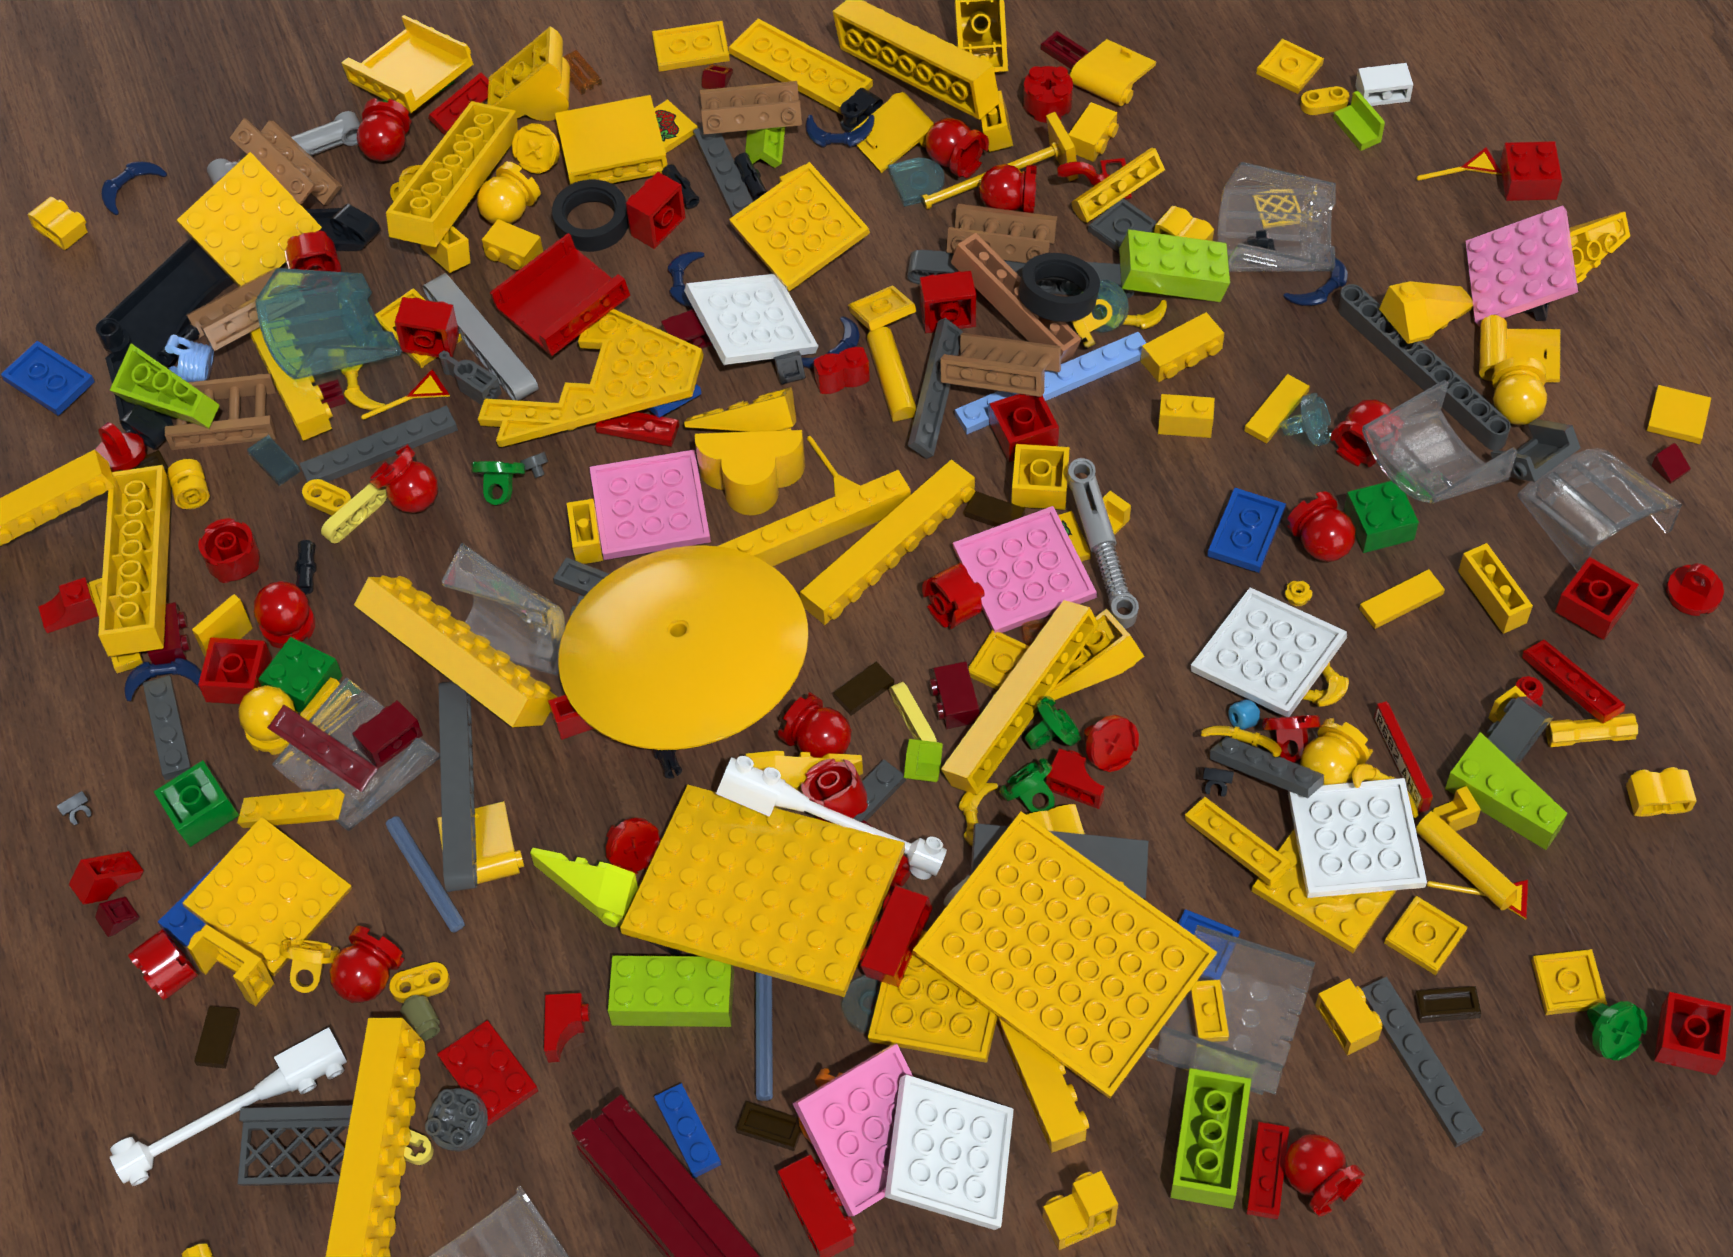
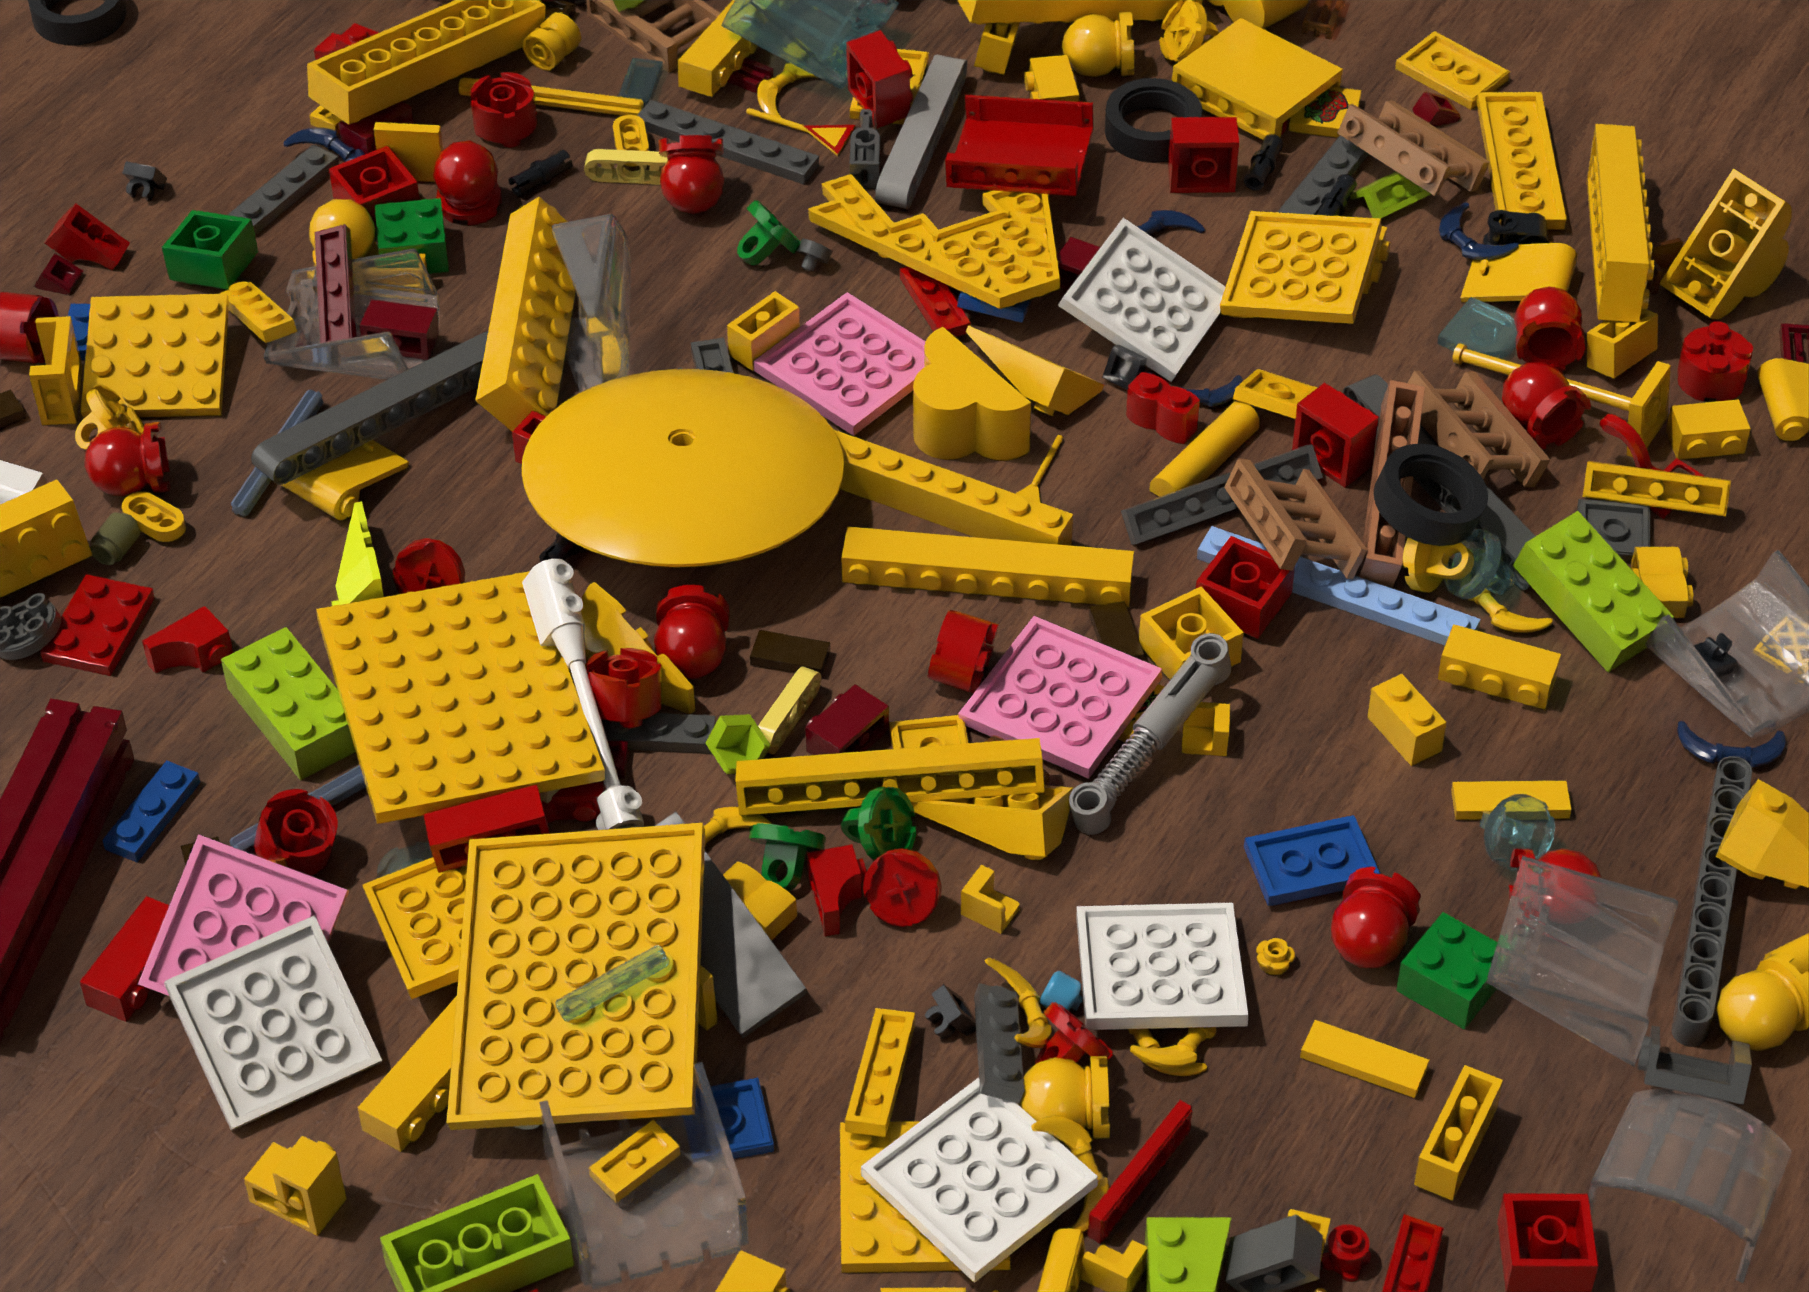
camera: 50 degrees right, 10 degrees down
none -> red brick [254,789,338,876]
none -> yellow axle [459,77,644,116]
none -> clear light blue axle [555,945,669,1021]
none -> yellow panel [961,865,1019,934]

